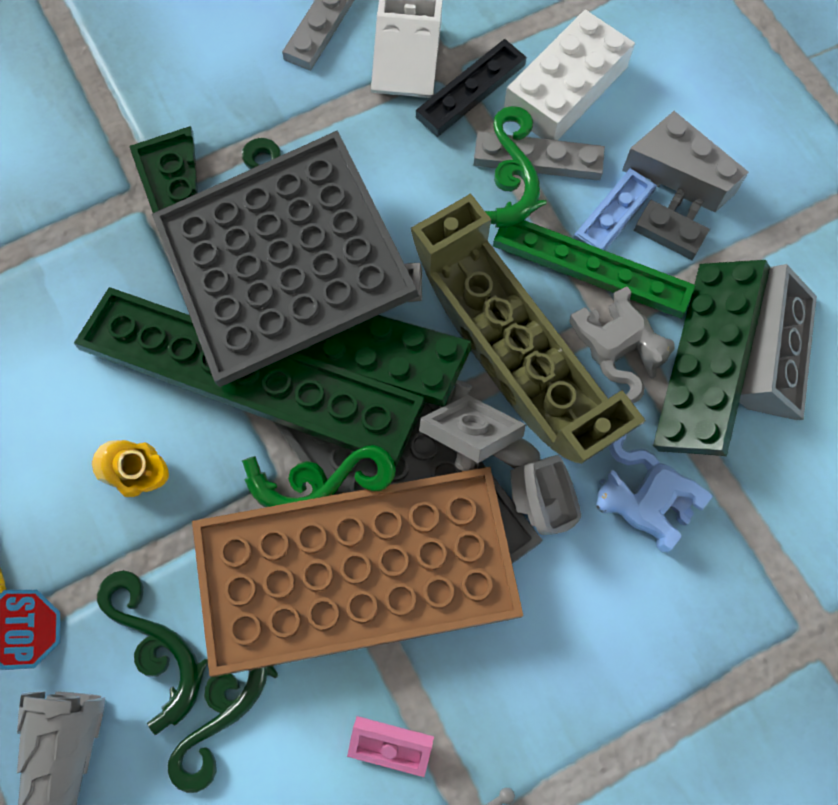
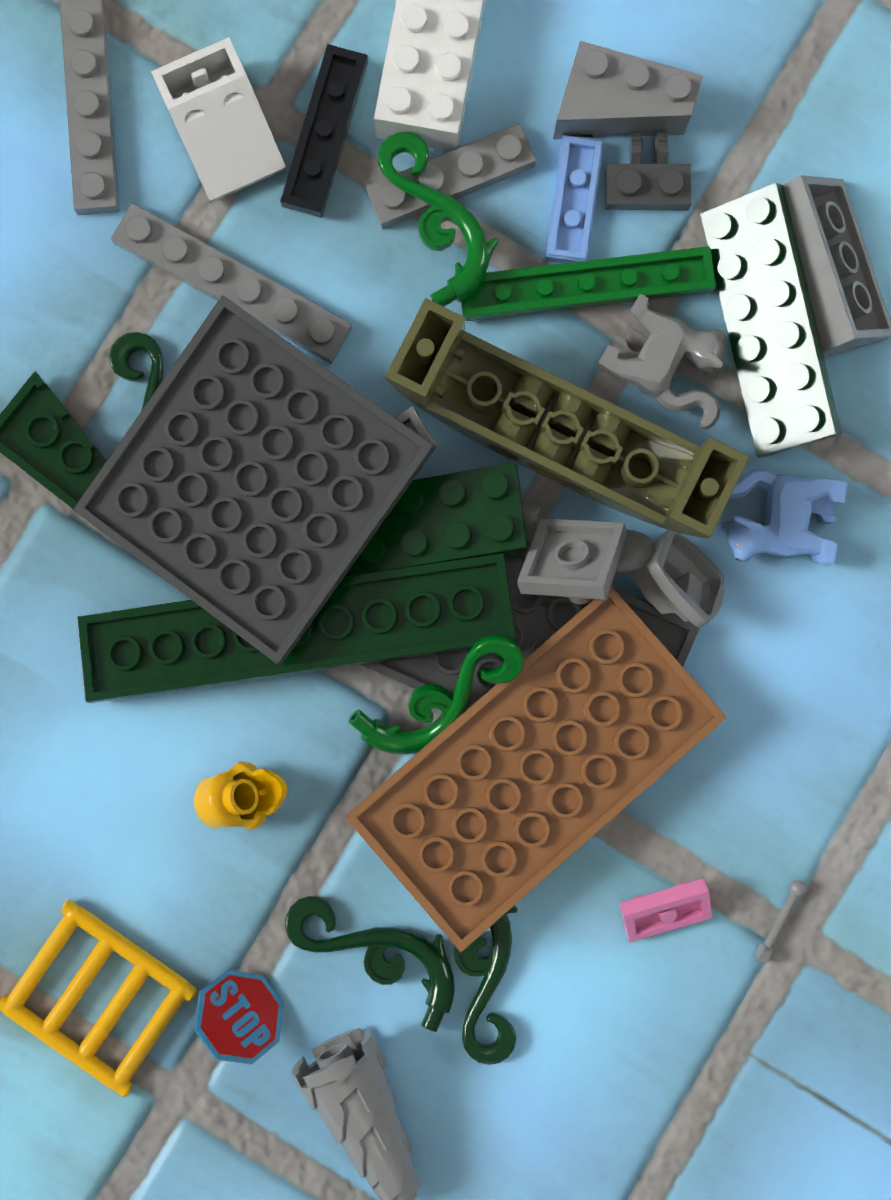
camera: 30 degrees left, 15 degrees up
none -> light grey plate [110,203,352,364]

